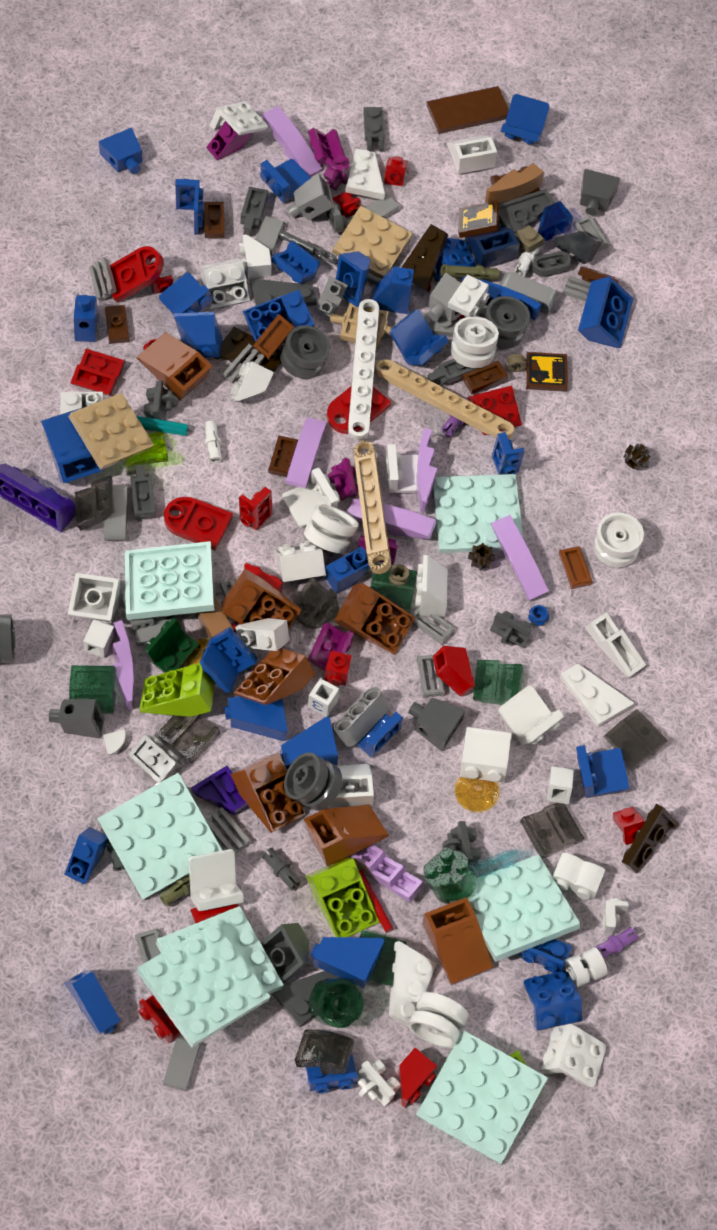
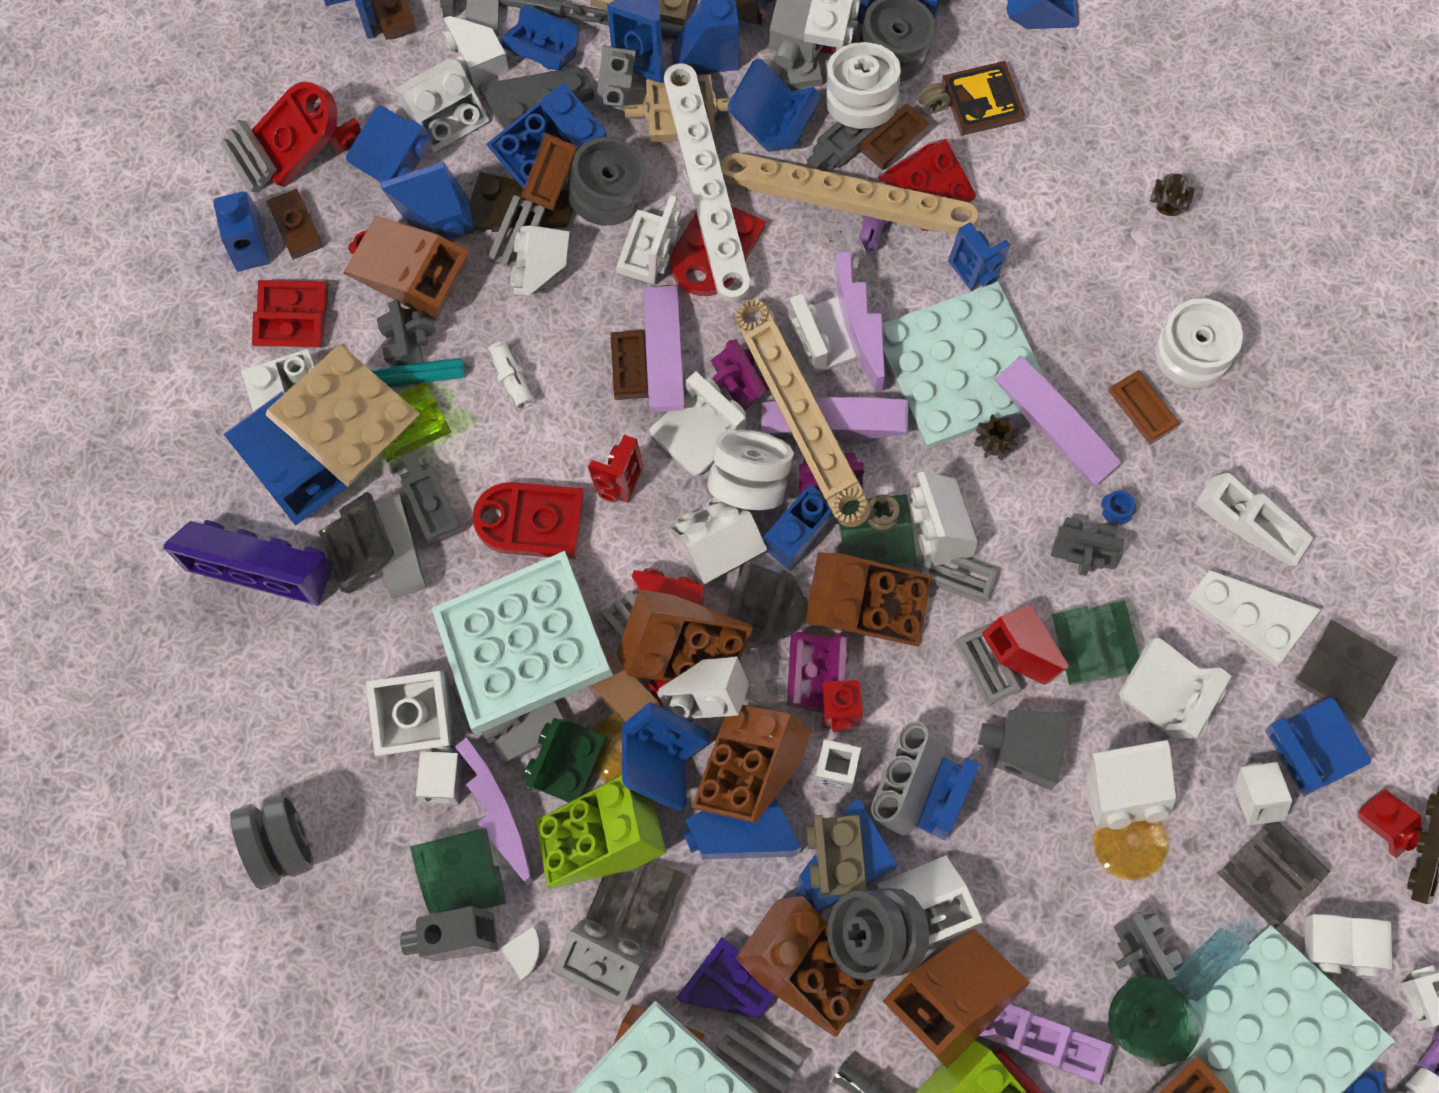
camera: 10 degrees left, 10 degrees up
none -> white bracket [616,195,681,285]
none -> dark tan bracket [806,815,867,898]

